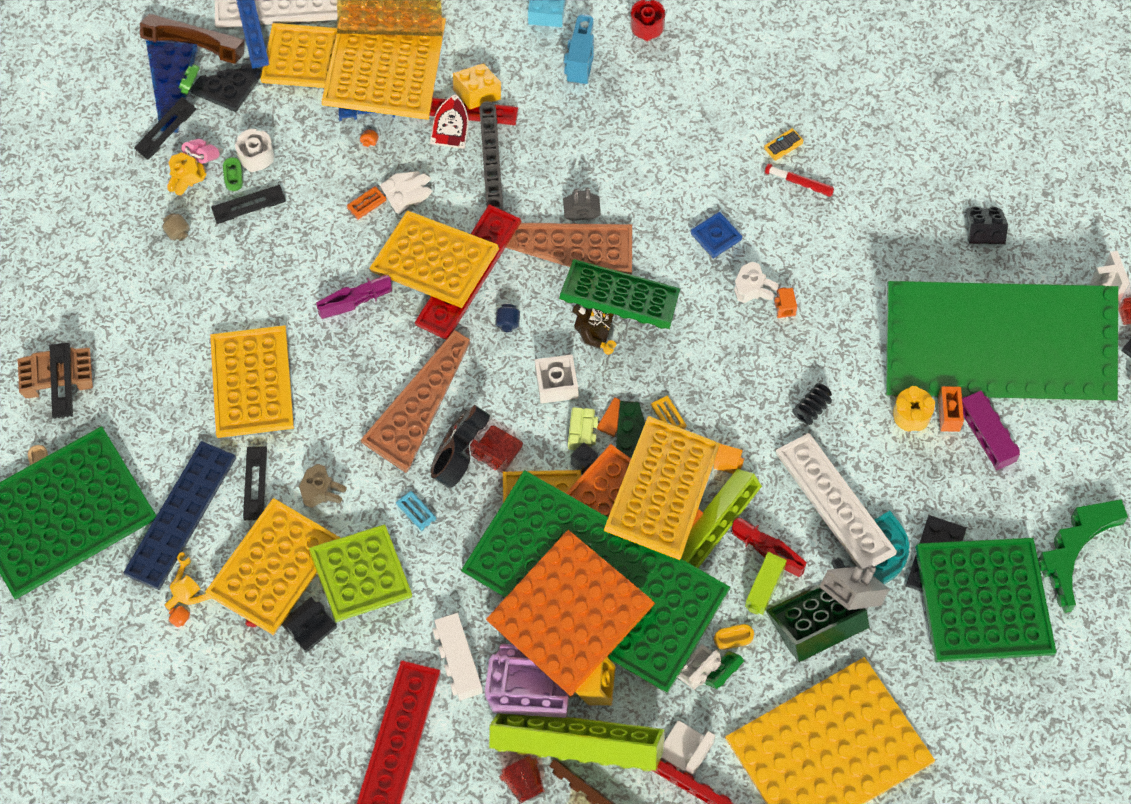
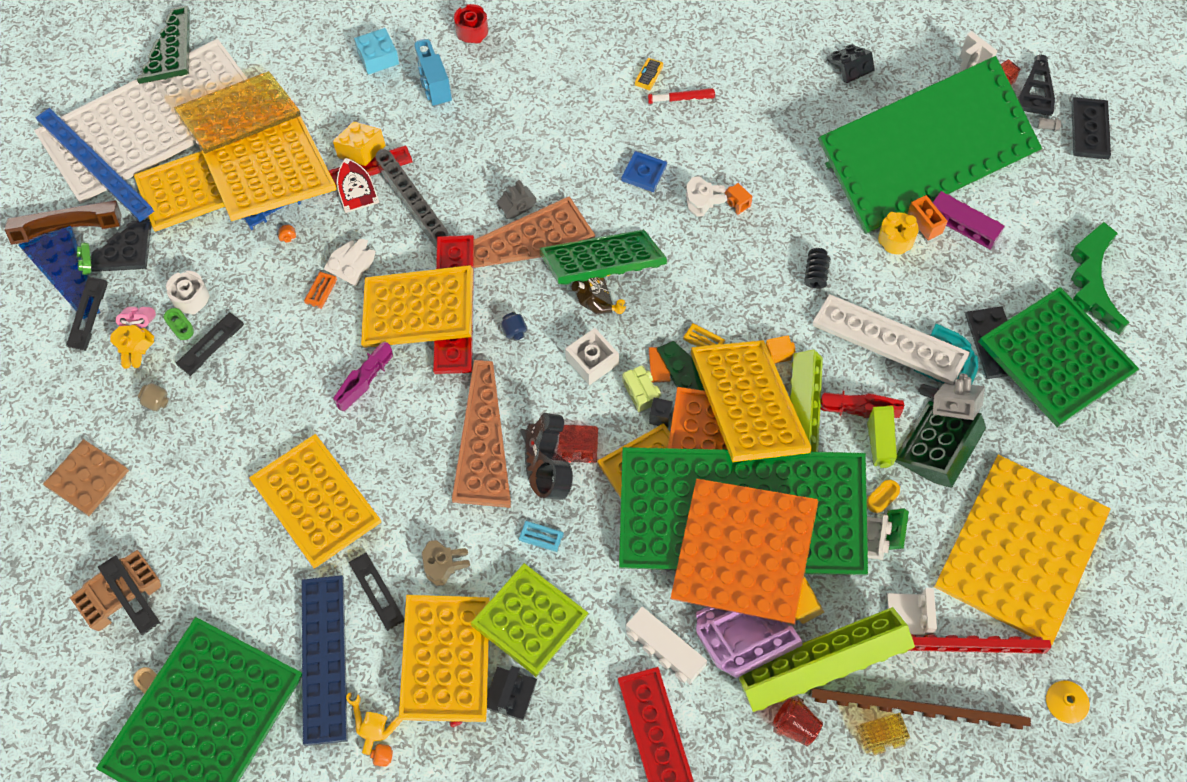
camera: 30 degrees left, 0 degrees up
none -> medium nougat plate [43,439,129,516]

